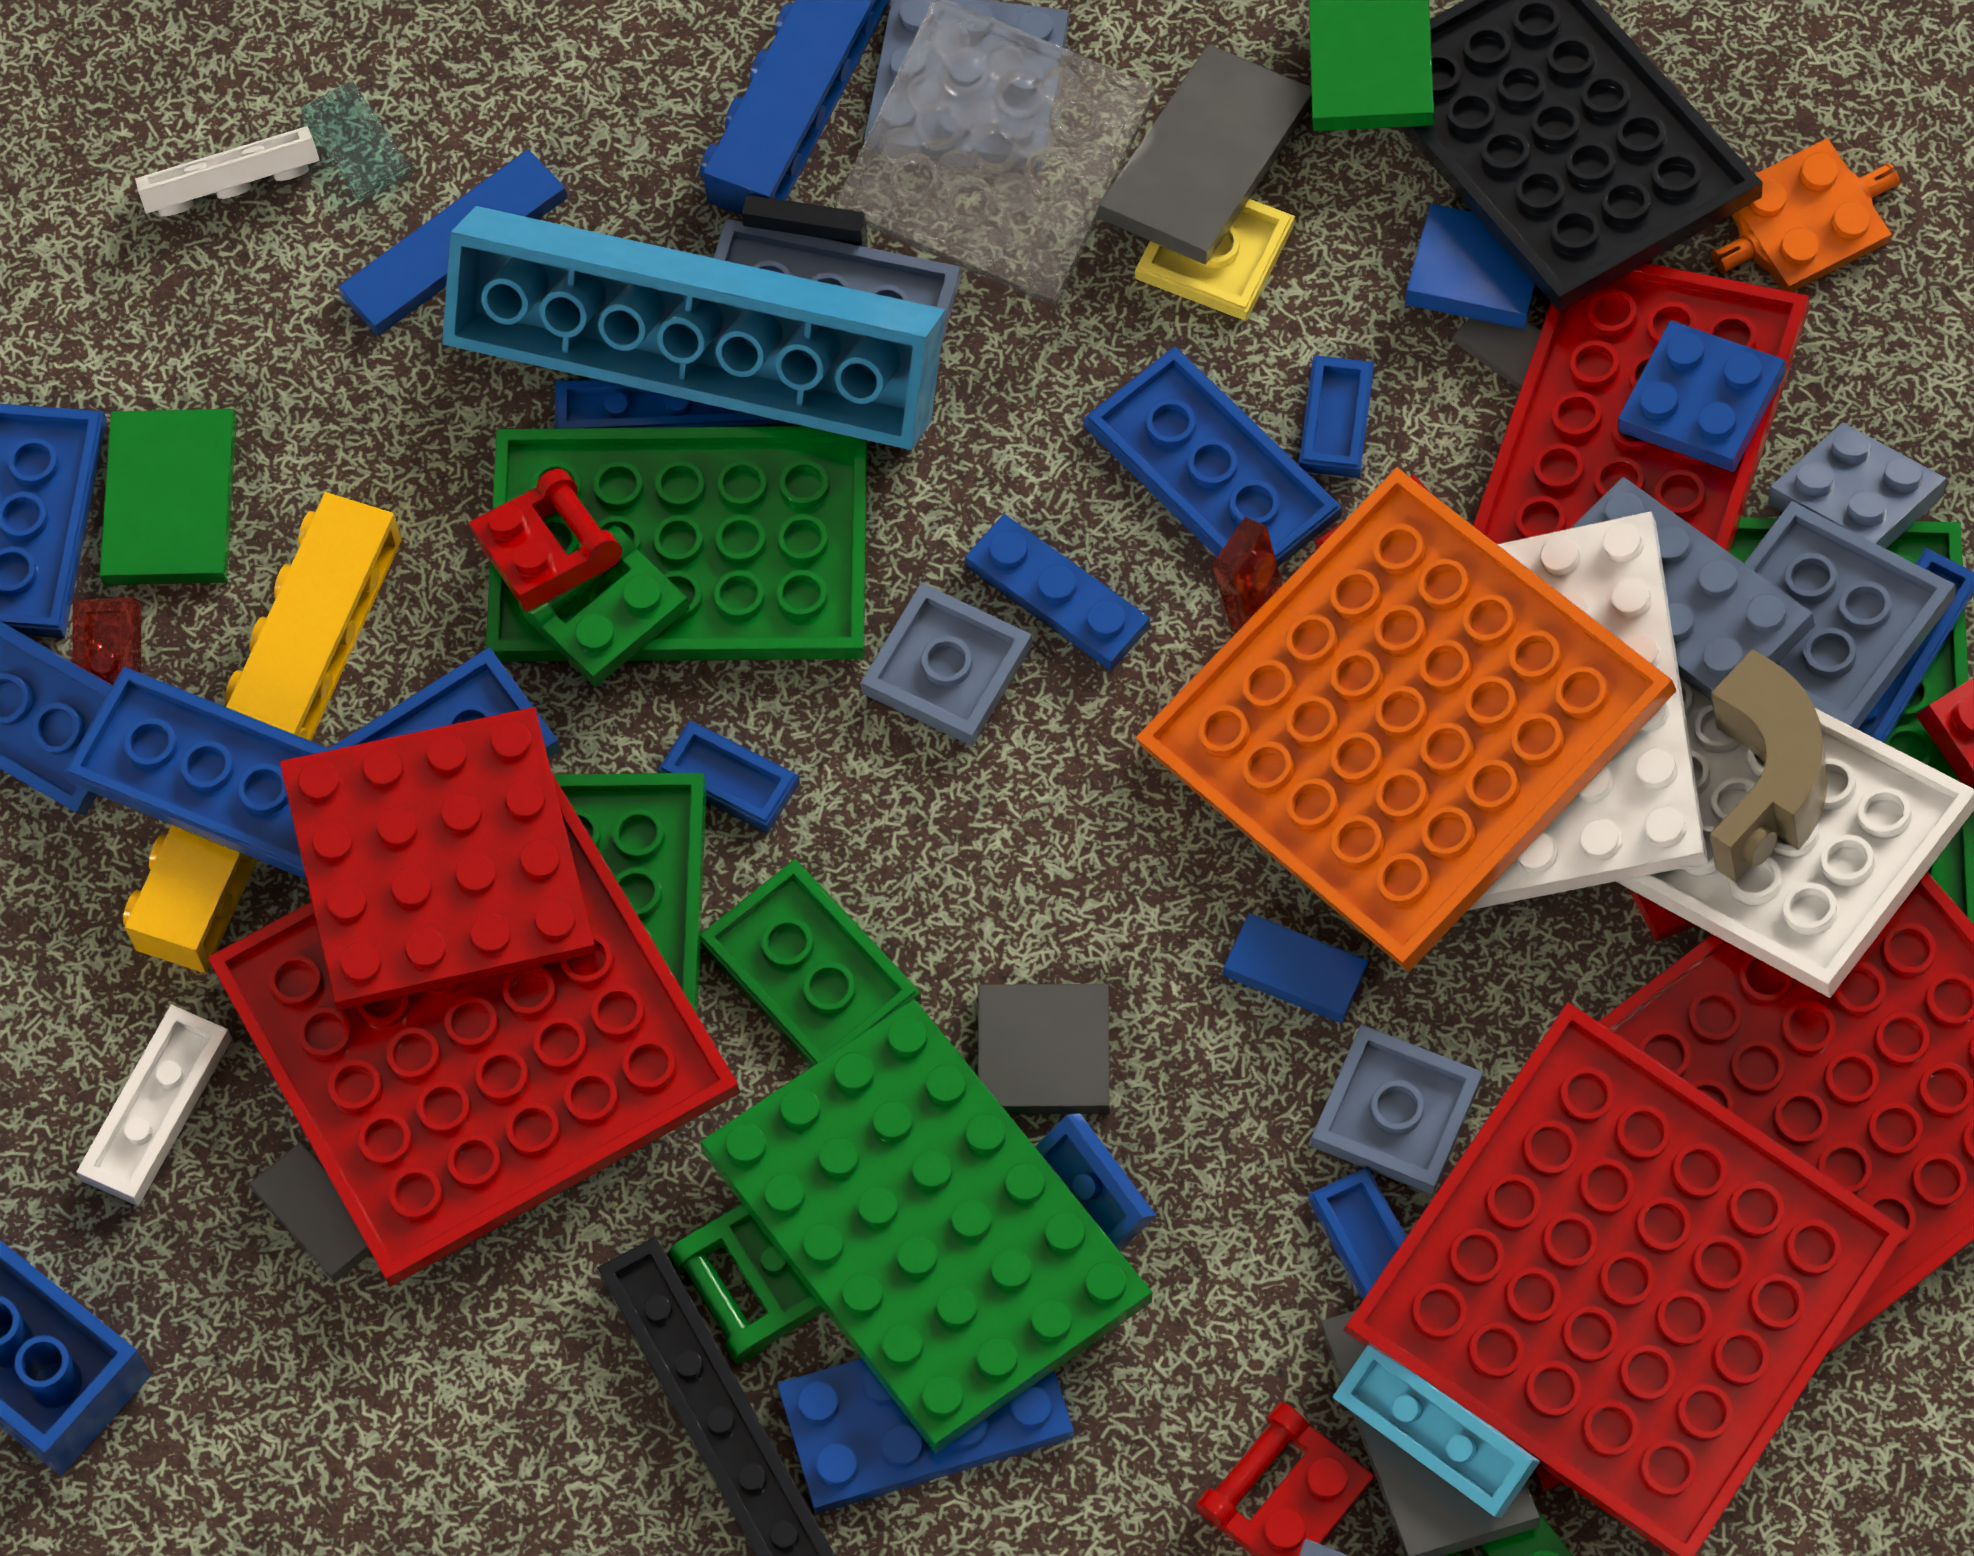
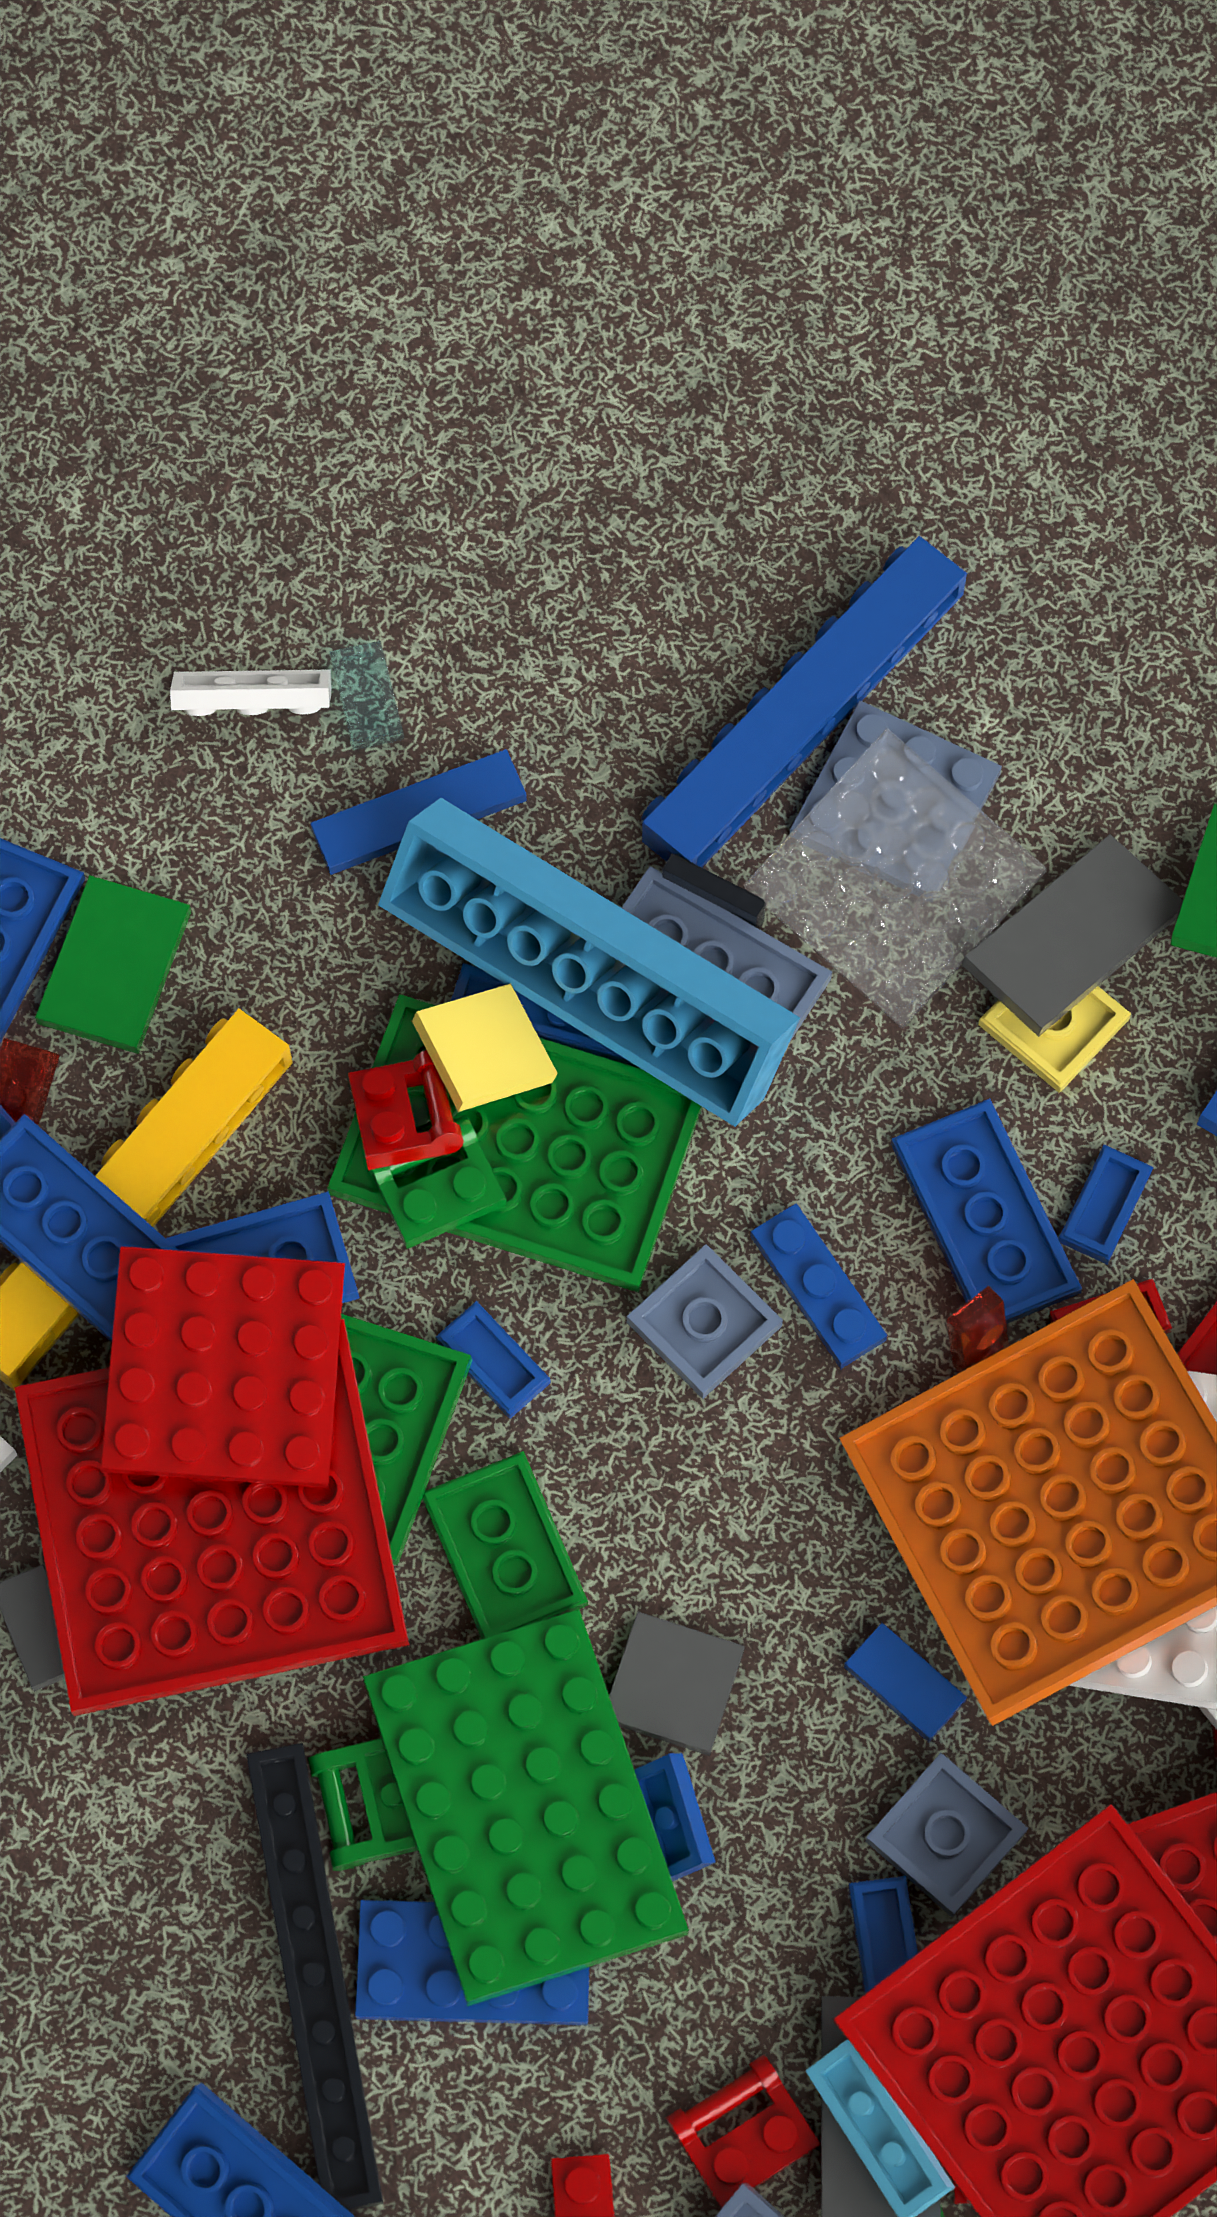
camera: 15 degrees right, 5 degrees up
none -> light yellow tile [412,983,558,1112]

